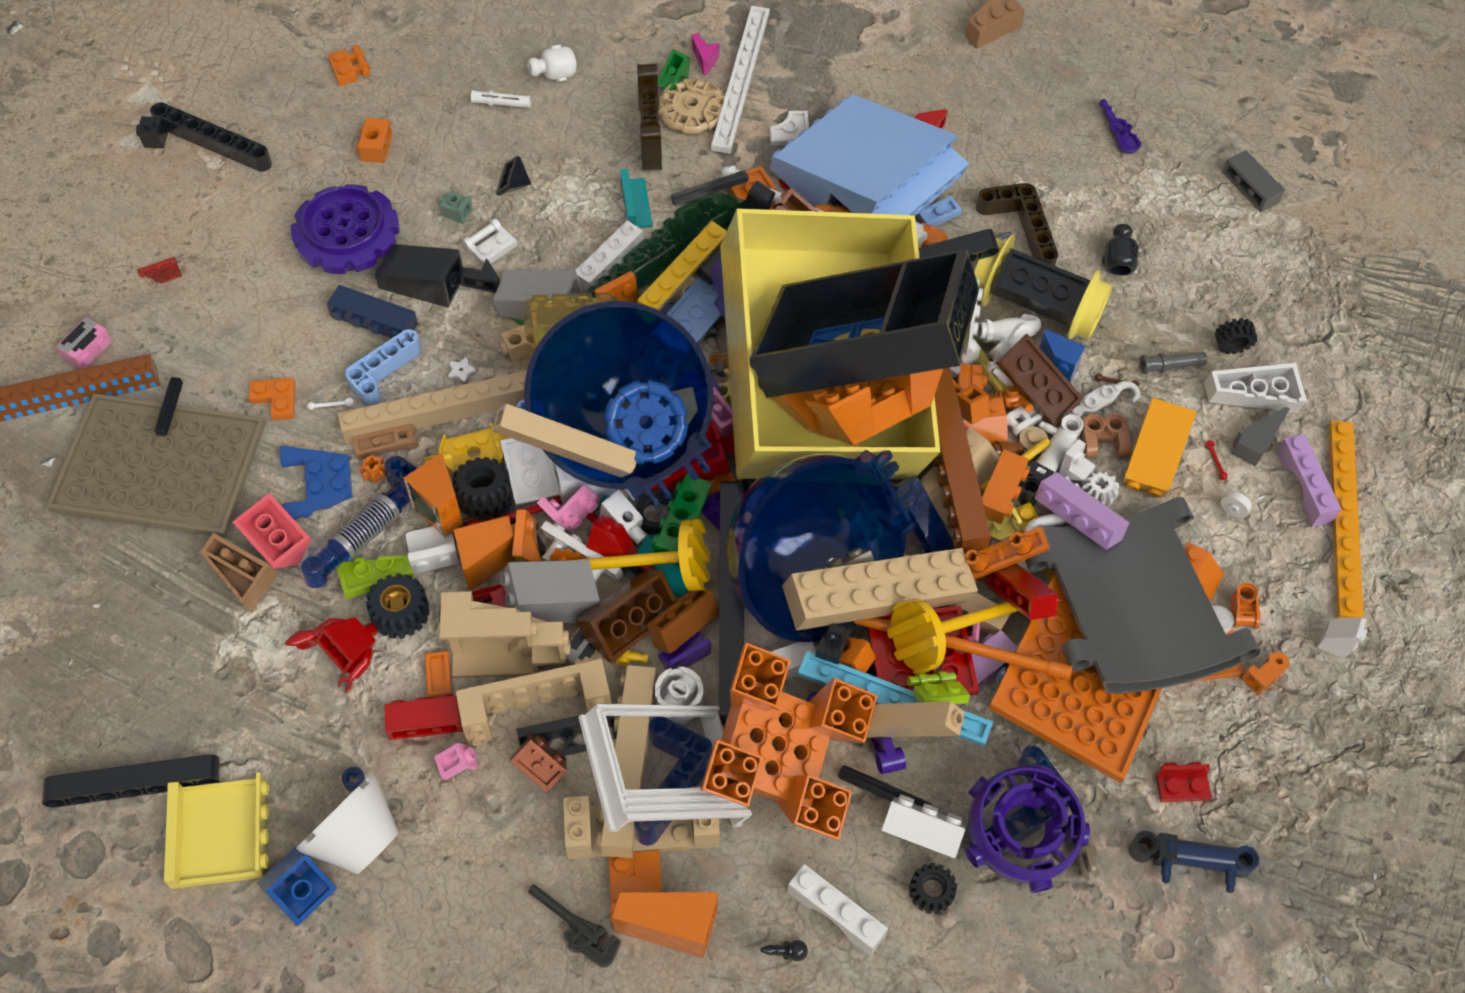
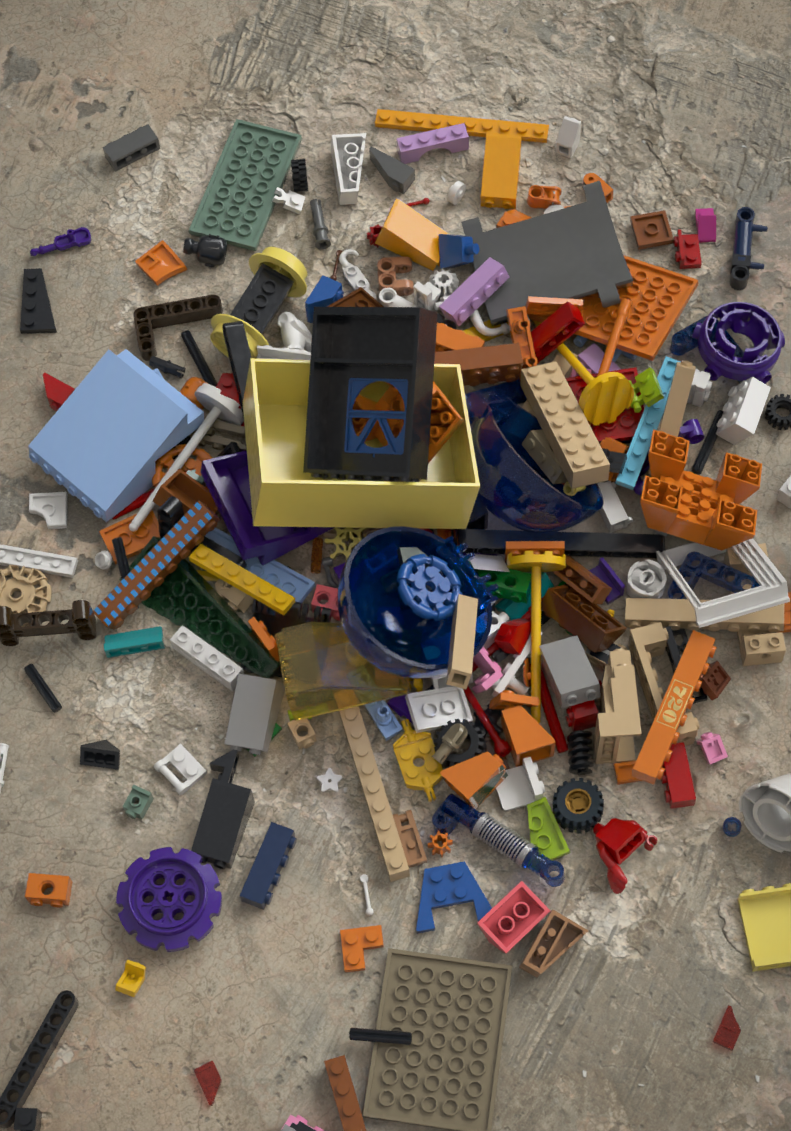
camera: 85 degrees left, 5 degrees up
black beam [42,754,220,808] -> none
light blue beam [345,329,421,406] -> none
none -> black wing [20,268,57,334]
none -> black axle [24,664,62,713]
none -> dark orange brick [93,500,221,630]
none -> yellow bracket [115,960,146,997]
none -> orange plate [135,240,187,286]
none -> black axle [149,356,186,378]
none -> sand green plate [189,119,302,251]
none -> white plate [272,187,305,214]
none -> dark tan arm [432,723,468,764]
none -> blue torso [439,234,480,269]
none -> white sticker [466,553,510,572]
none -> light orange slope [481,133,522,209]
none -> orange wing [505,541,565,563]
none -> orange plate [525,296,583,316]
none -> dark orange plate [630,210,674,250]
none -> orange brick [631,630,717,785]
none -> white brick [687,369,713,407]
none -> dark pink slope [695,208,716,243]
none -> clear red tile [713,1005,741,1051]

